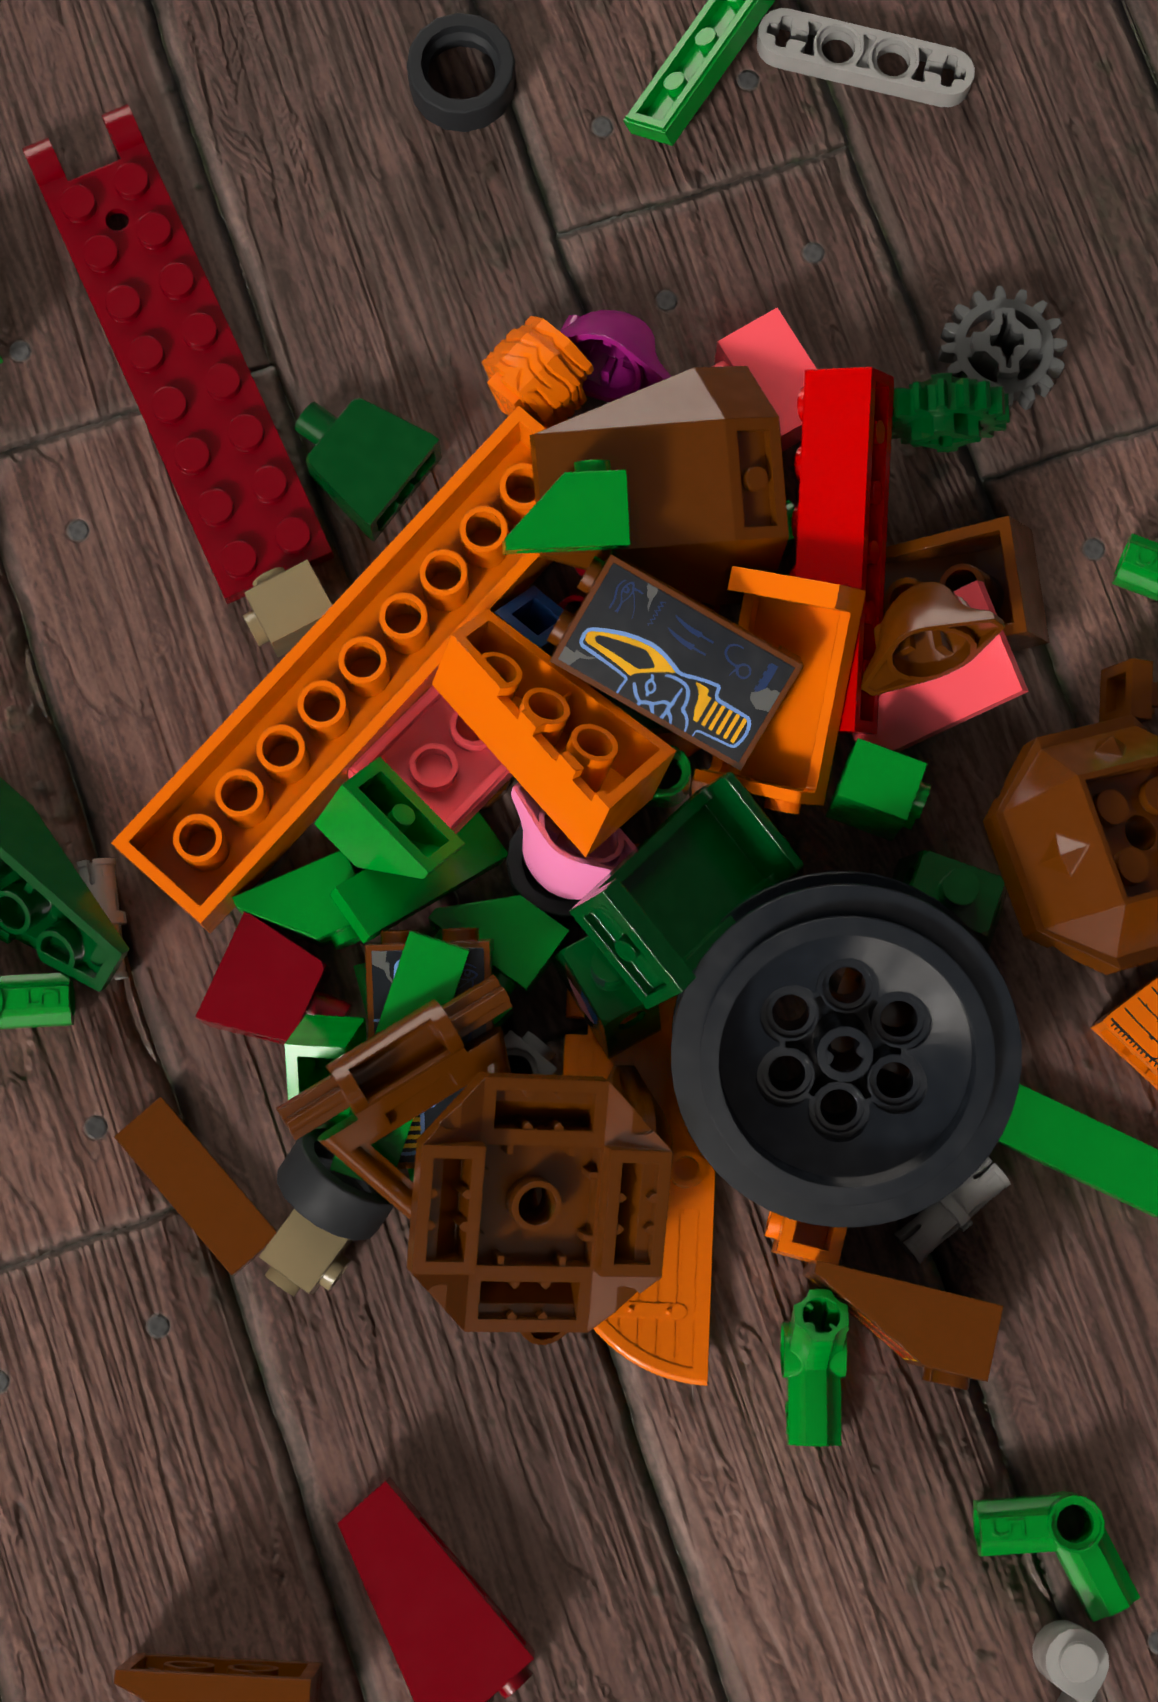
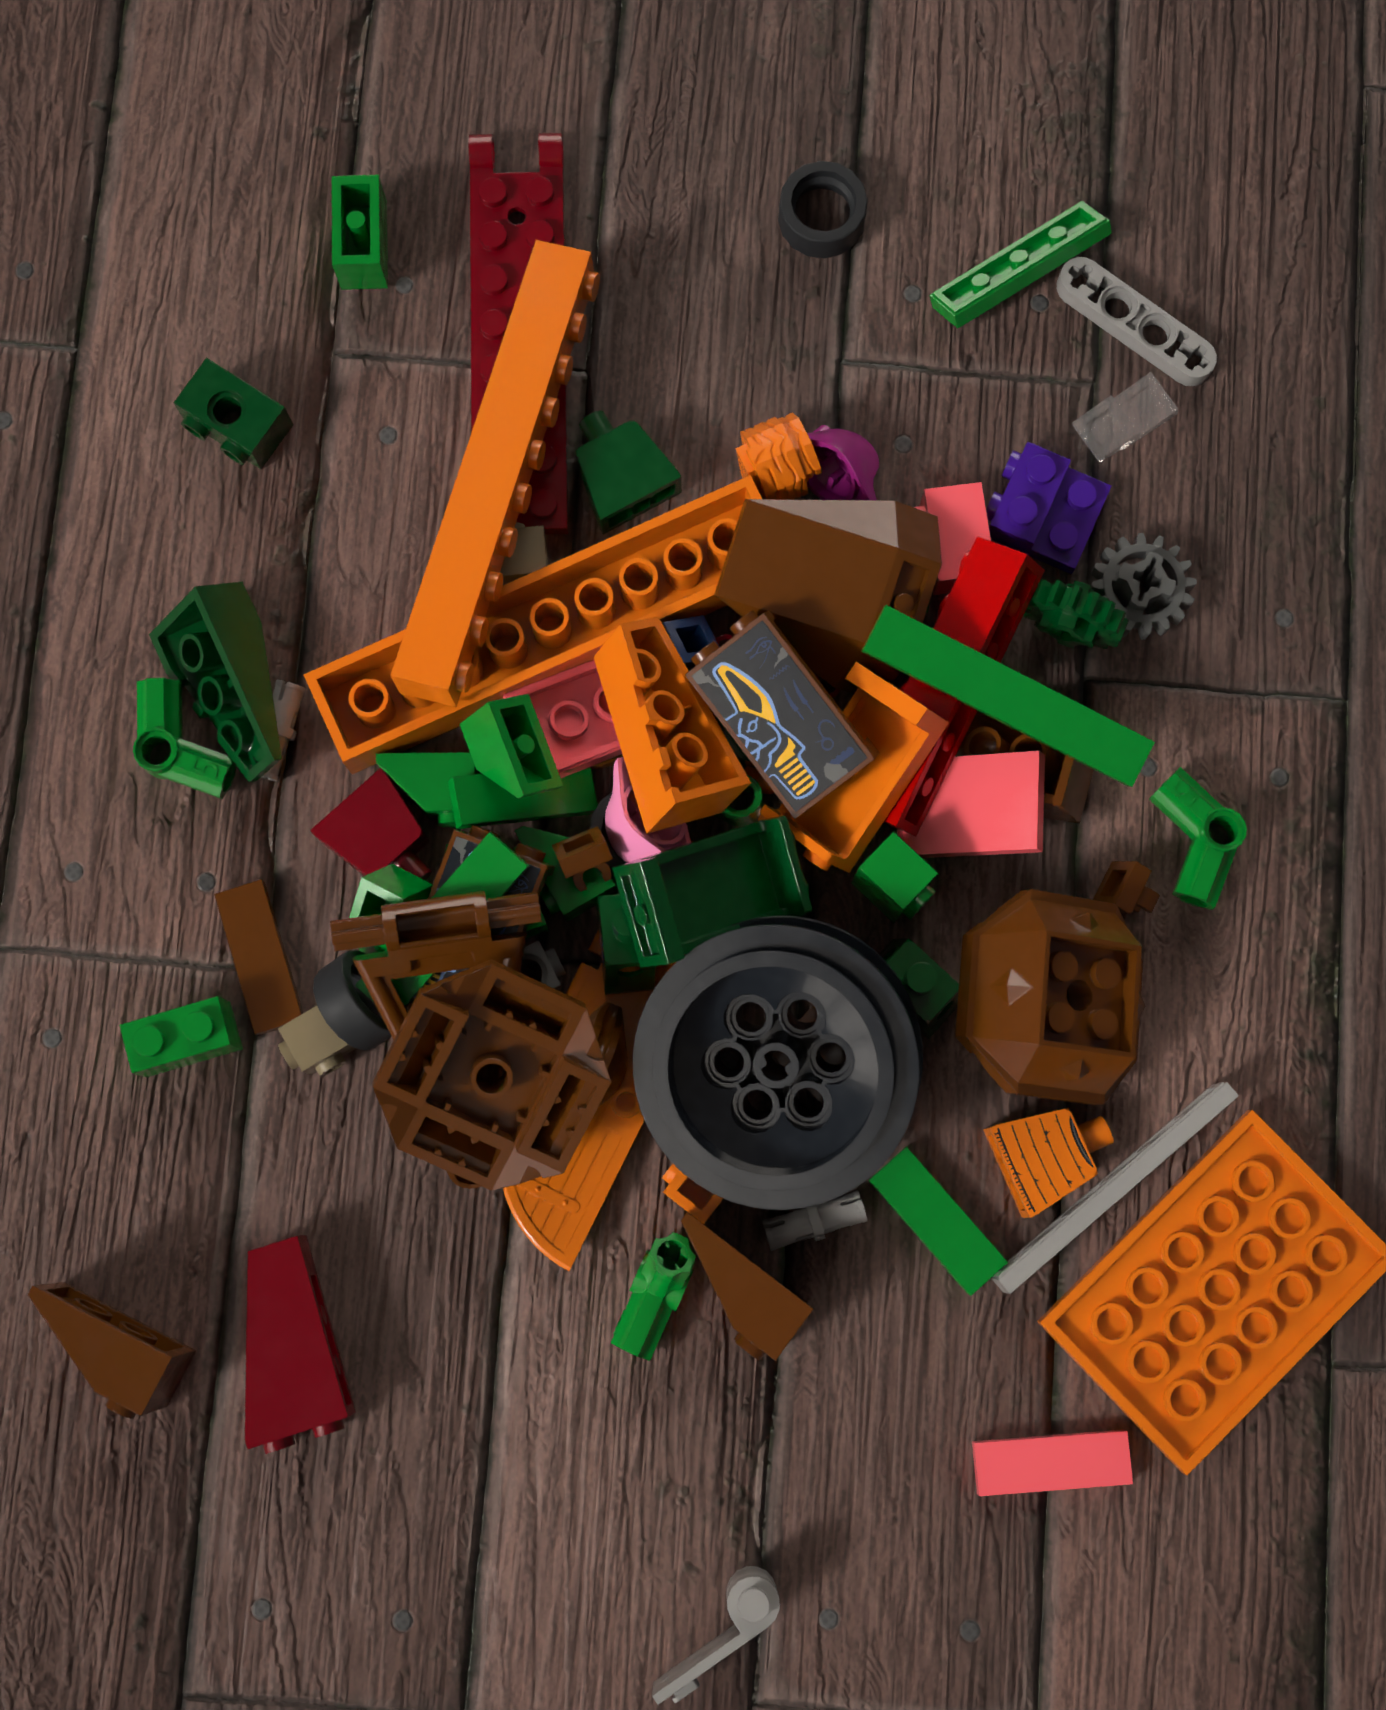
camera: 25 degrees right, 0 degrees up
green slope [502,460,630,555] -> none
reddish brown hat [861,582,1005,696] -> none
green piece [972,1491,1141,1622] -> none
none -> green brick [119,996,243,1077]
none -> orange brick [390,240,600,707]
none -> reddish brown tile [552,826,613,892]
none -> green tile [861,605,1155,787]
none -> dark purple plate [986,441,1112,574]
none -> clear slope [1072,372,1178,462]

